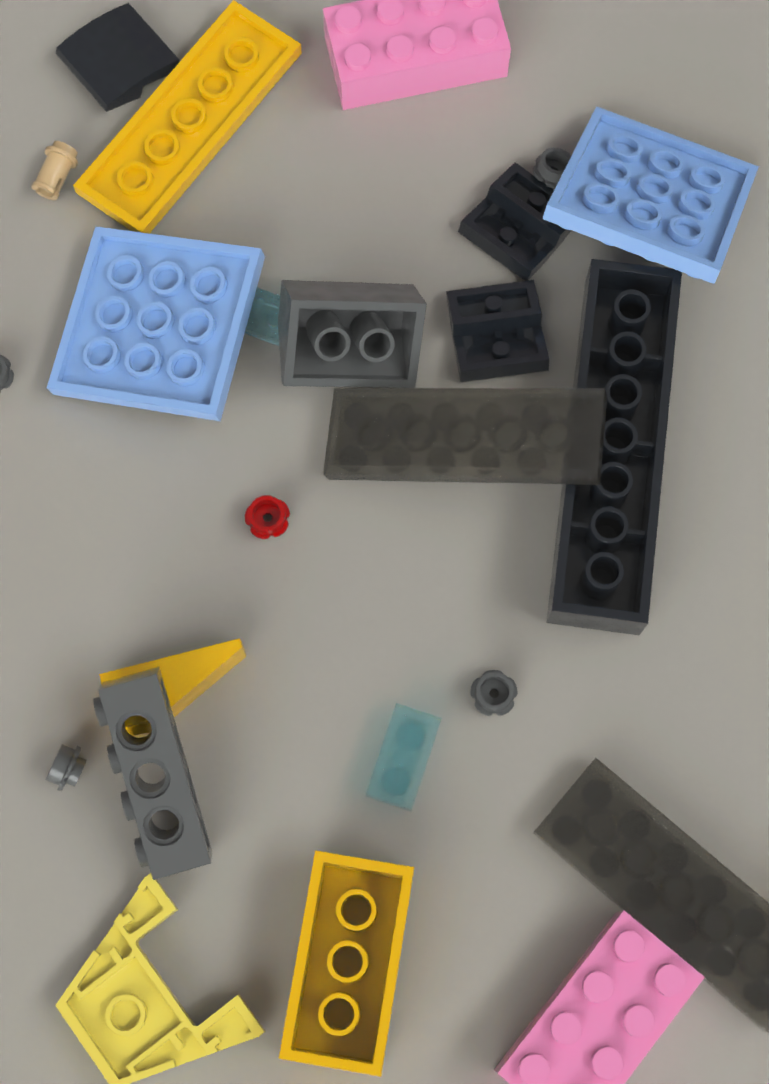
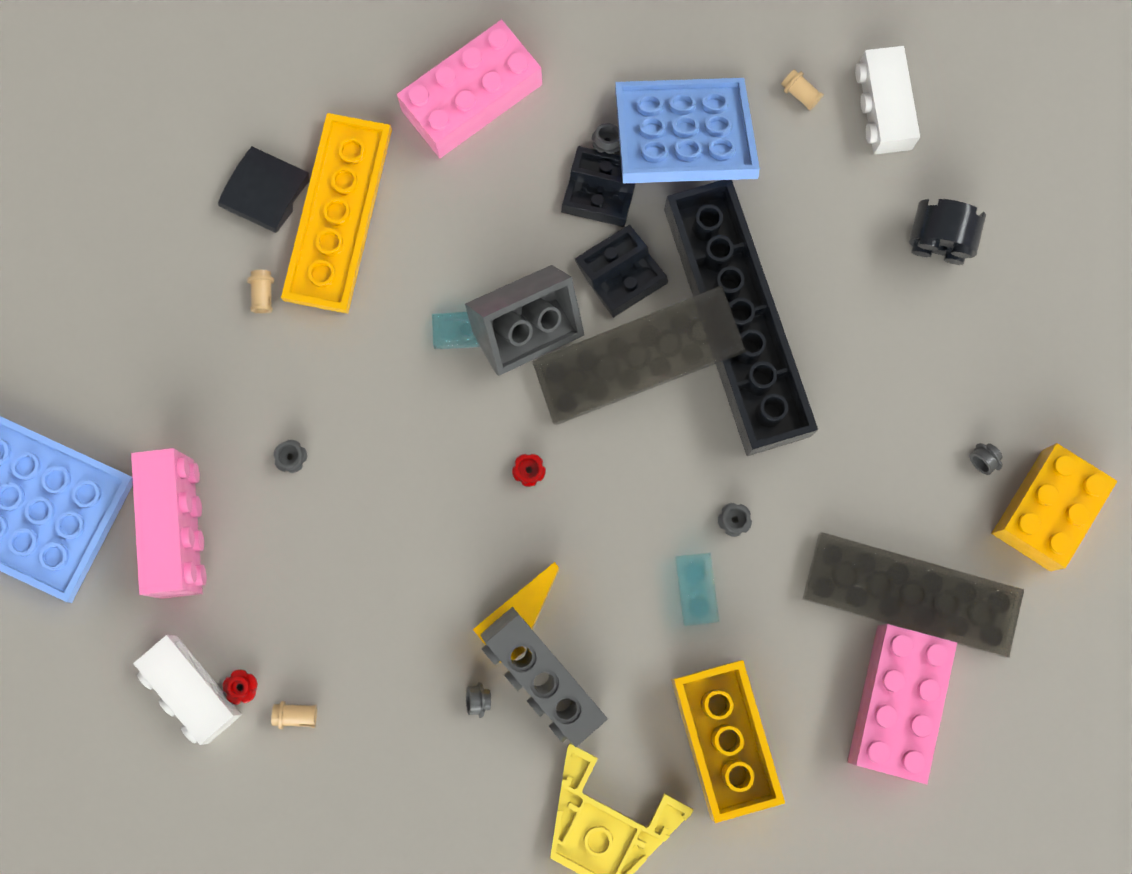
camera: 25 degrees left, 5 degrees up
light blue plate [47,226,265,422] -> none

